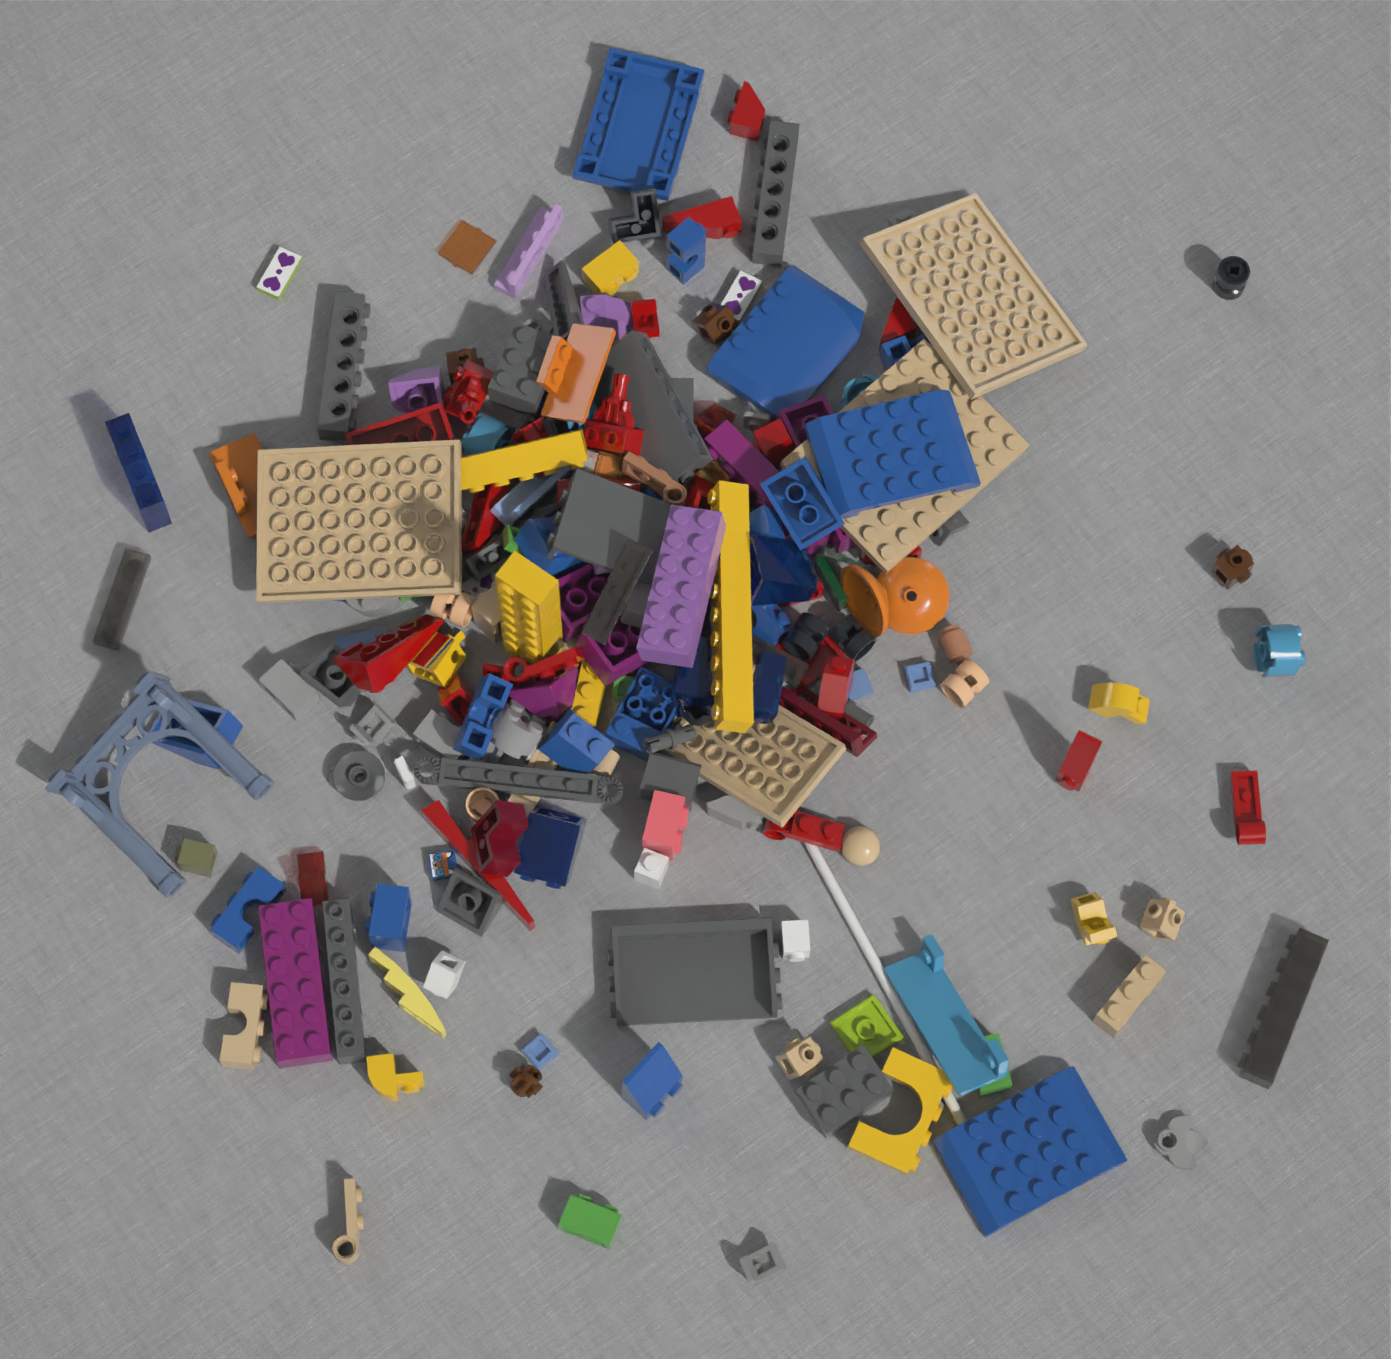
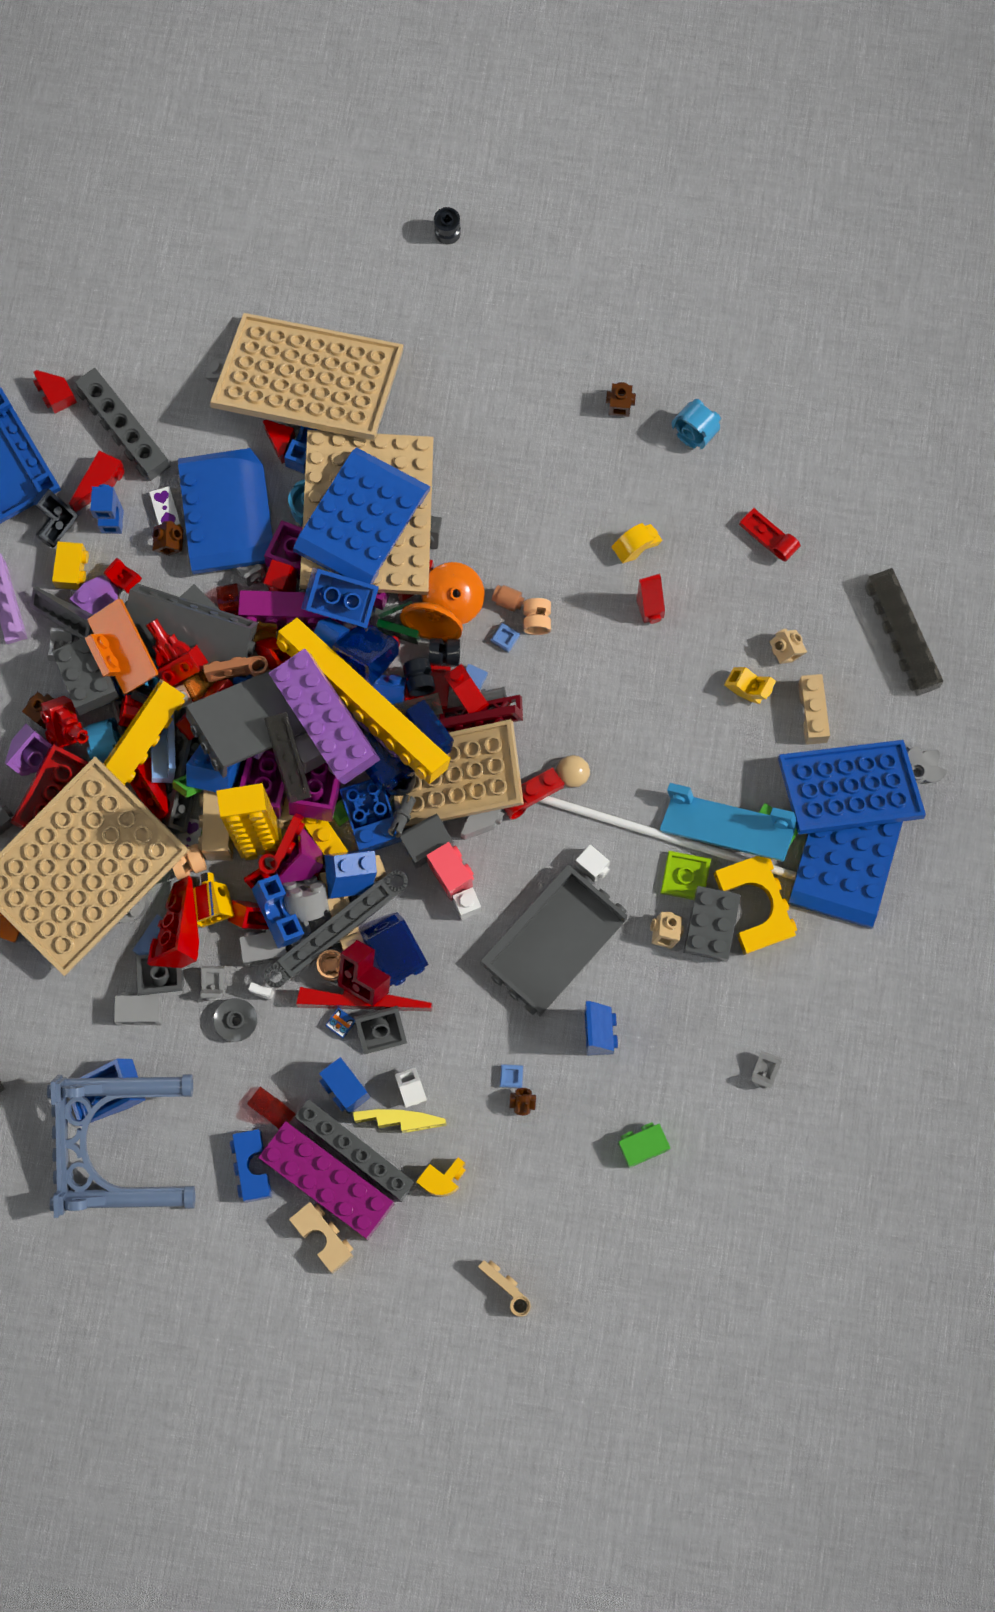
camera: 40 degrees left, 5 degrees up
olive brick [175,839,218,877] -> none
none -> blue plate [778,740,926,835]

